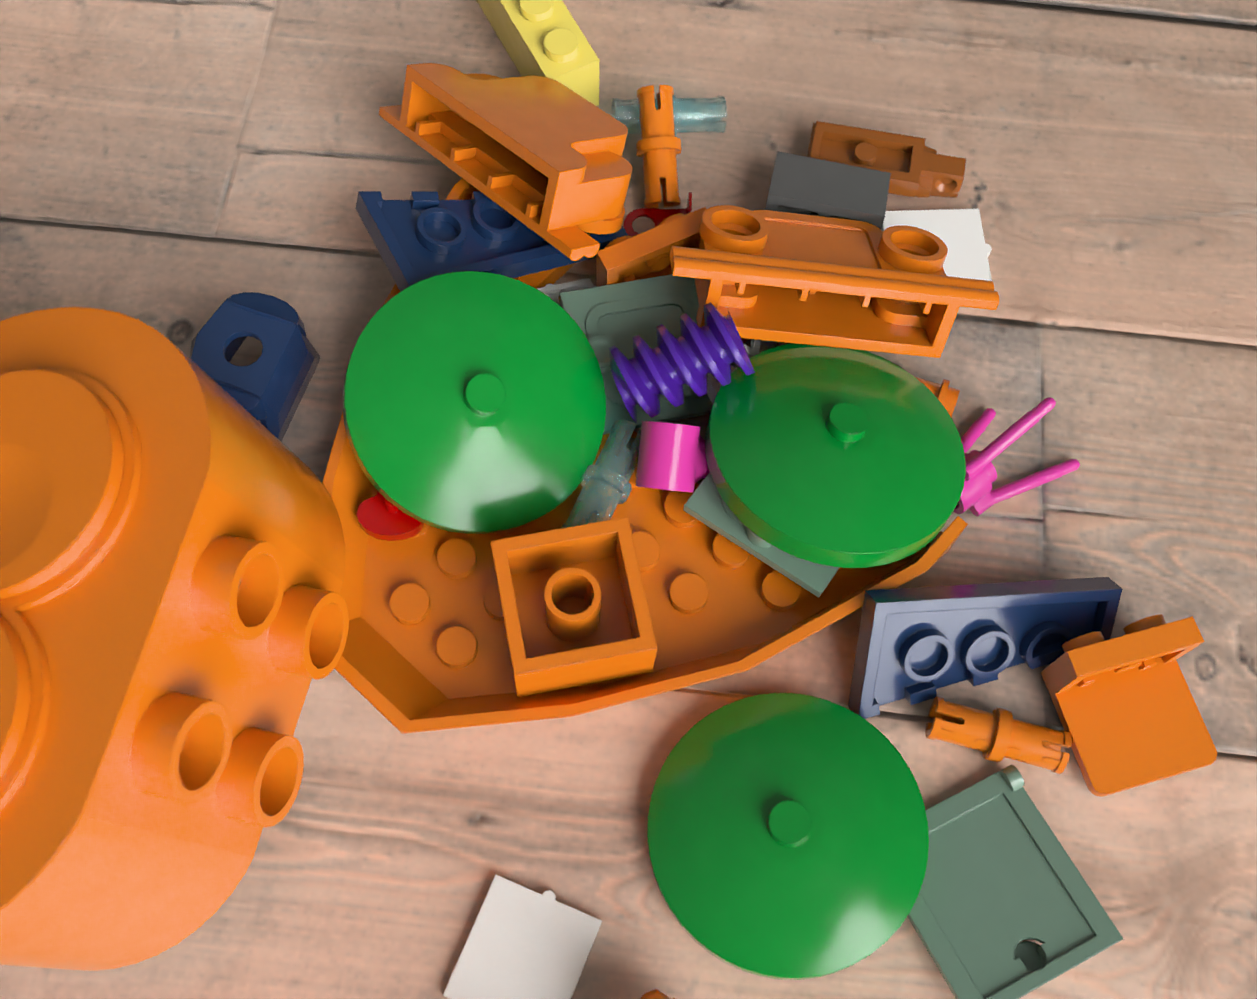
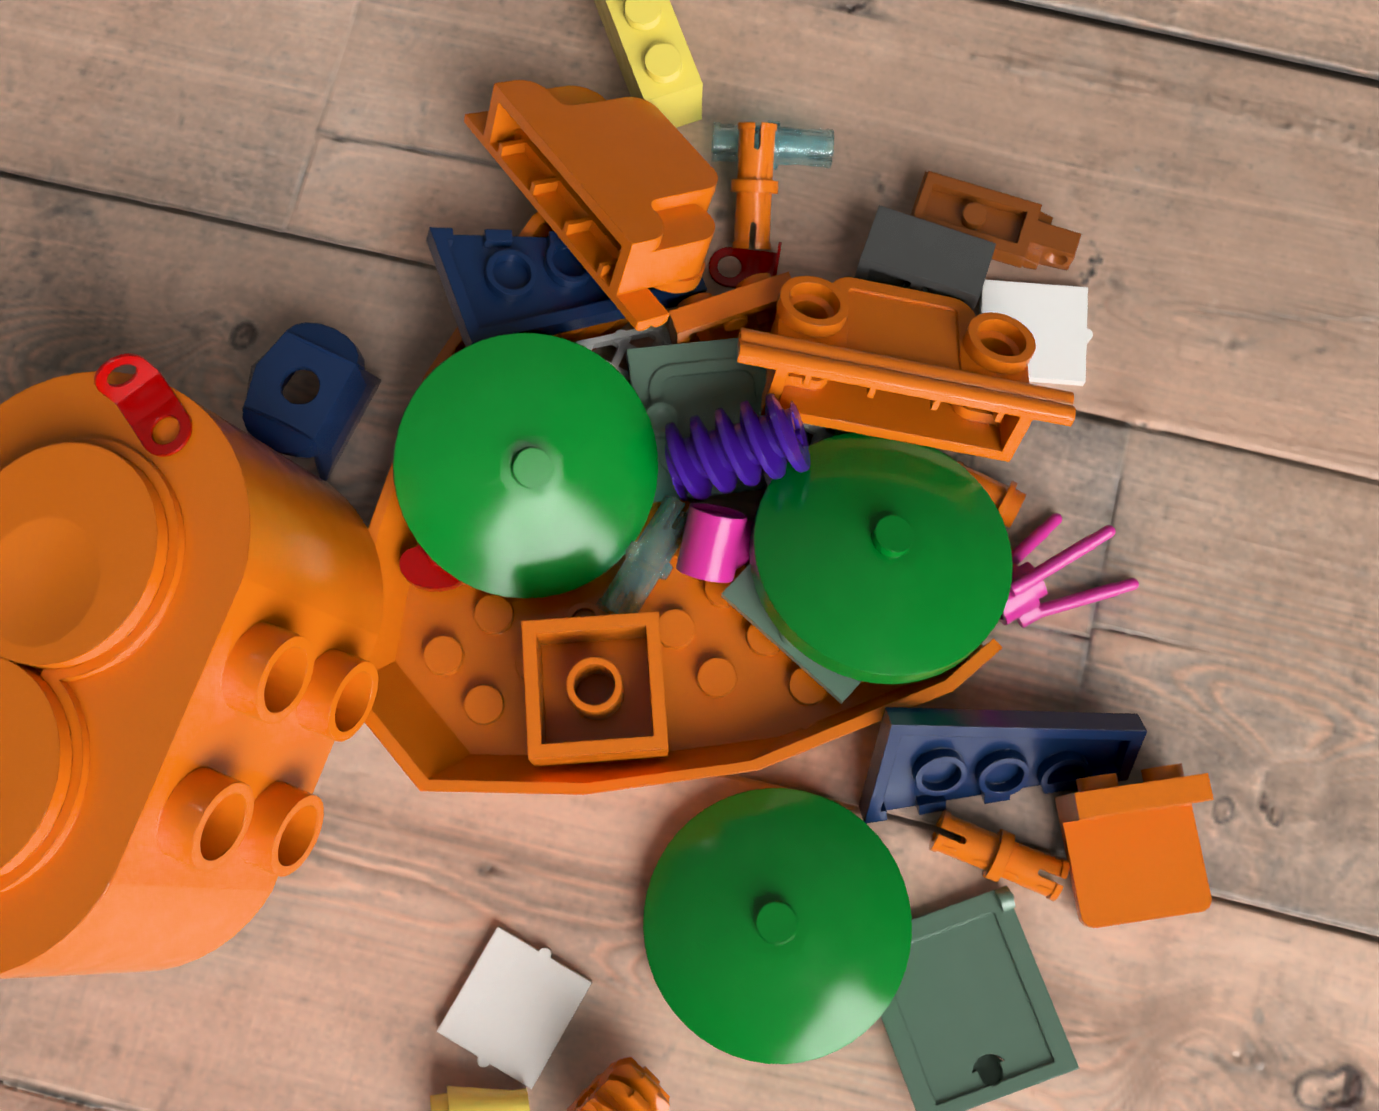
camera: 10 degrees right, 10 degrees up
none -> red piece [94,353,192,457]

